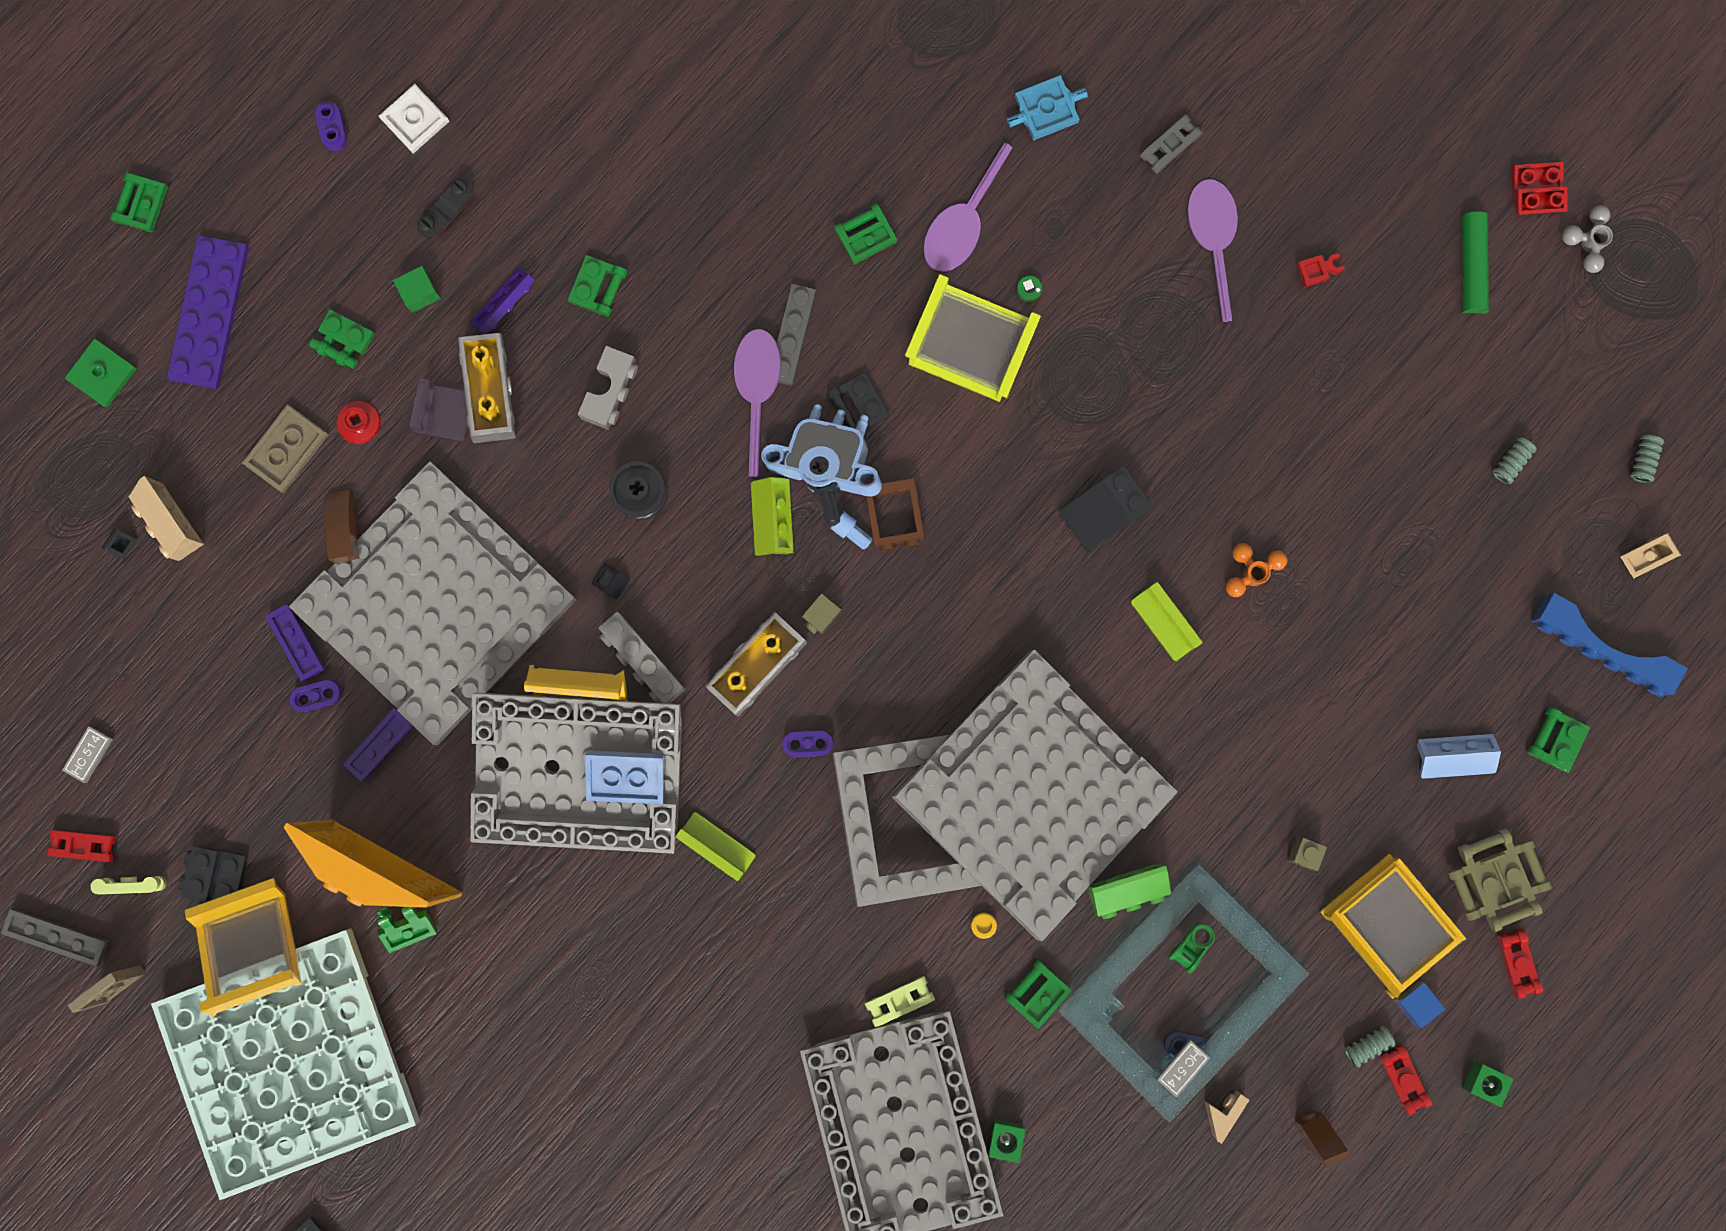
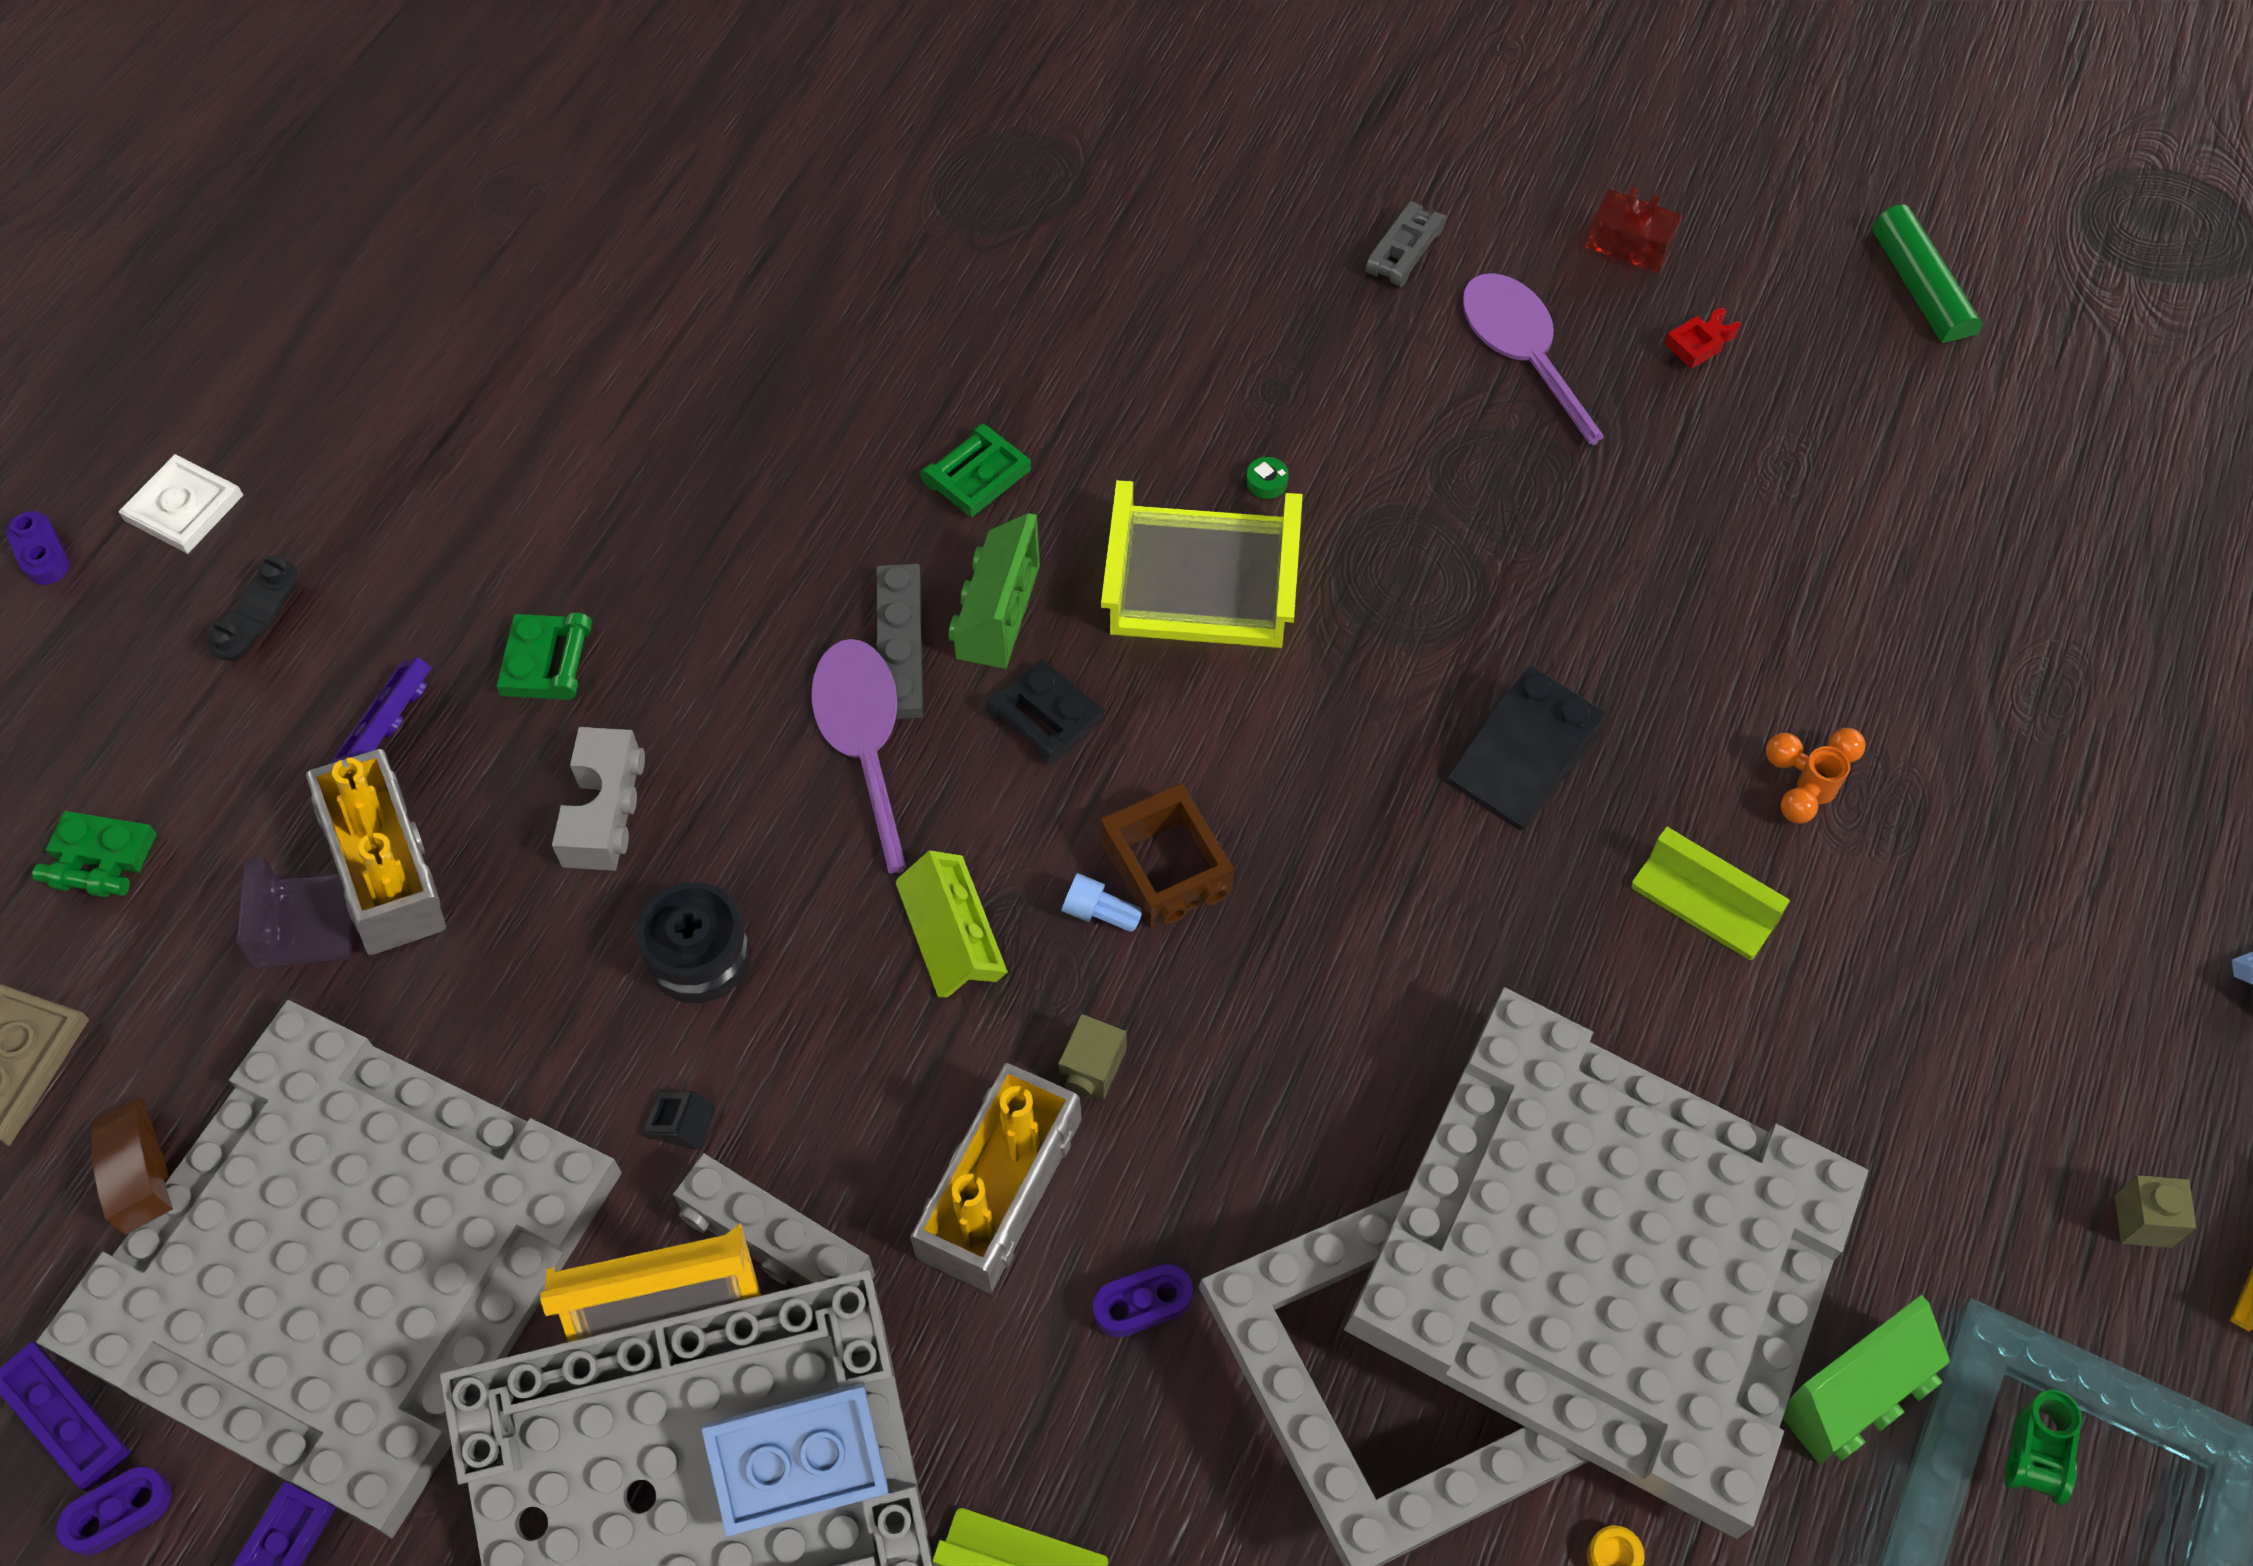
camera: 15 degrees left, 25 degrees down
red piece [336,400,381,444] -> none
green piece [393,266,441,313] -> none
piece [761,404,882,526] -> none
medium lavender piece [924,143,1012,272] -> none
dark azure plate [1007,75,1088,141] -> none
sand green piece [1493,437,1537,484] -> none
red slope [1511,162,1567,215] -> none
light grey piece [1562,205,1613,273] -> none
none -> bright green slope [949,513,1040,669]
none -> clear red brick [1586,187,1683,273]

